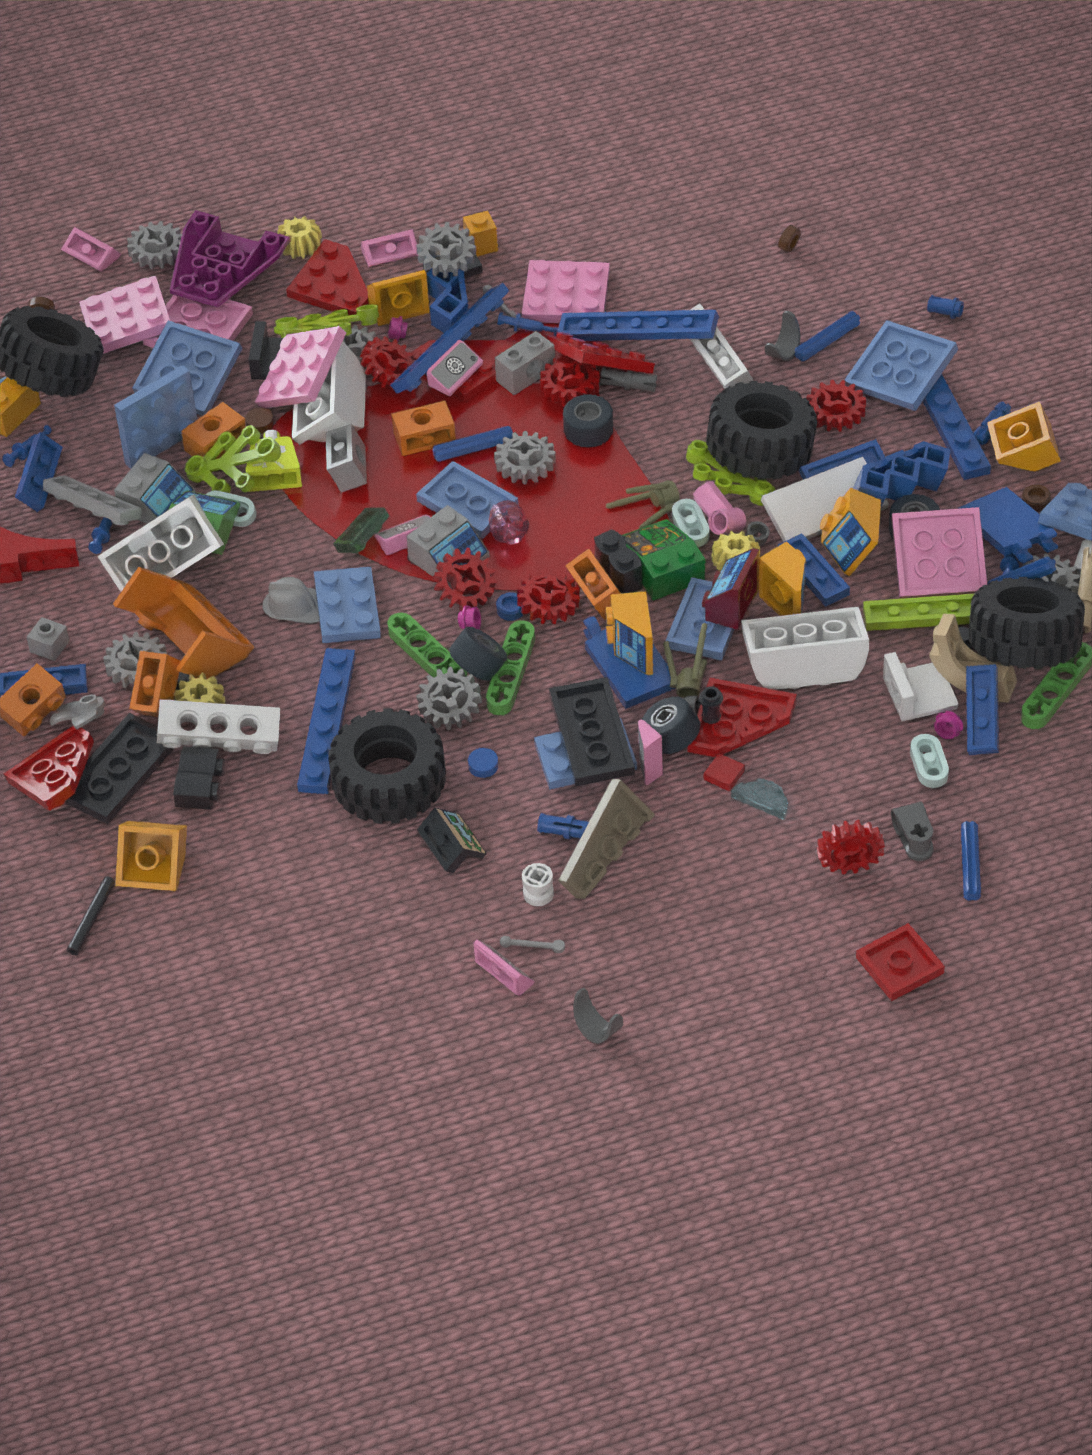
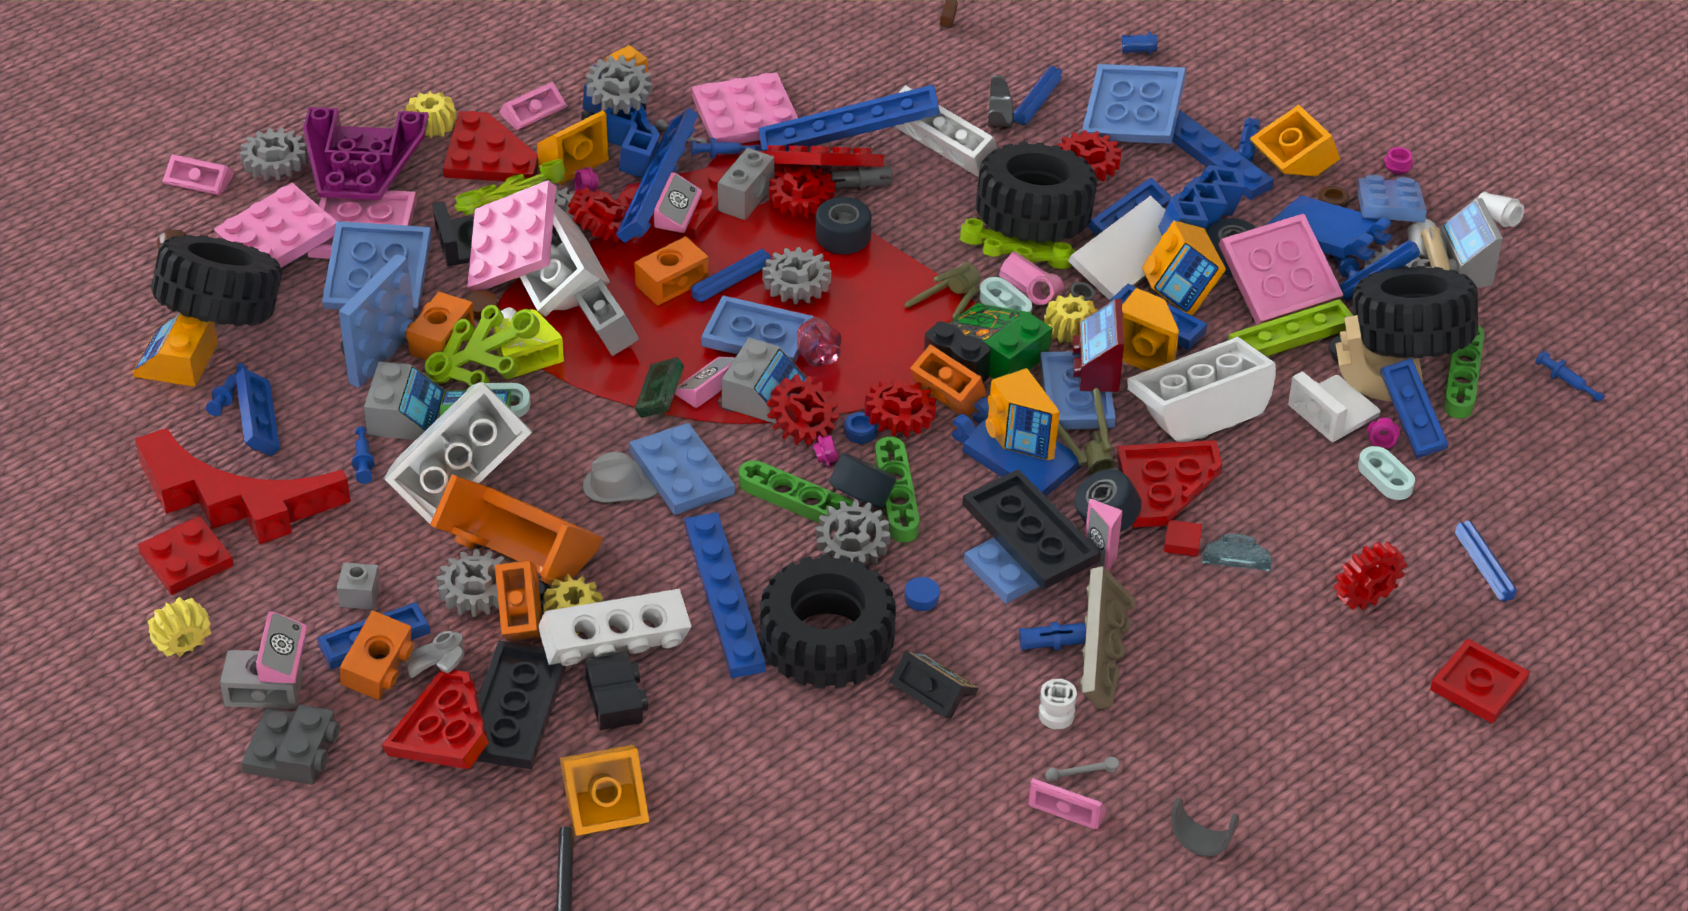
camera: 25 degrees left, 5 degrees down
light grey plate [43,475,141,525] -> none
black pin [699,686,723,724] -> none
dark grey piece [891,801,934,861] -> none

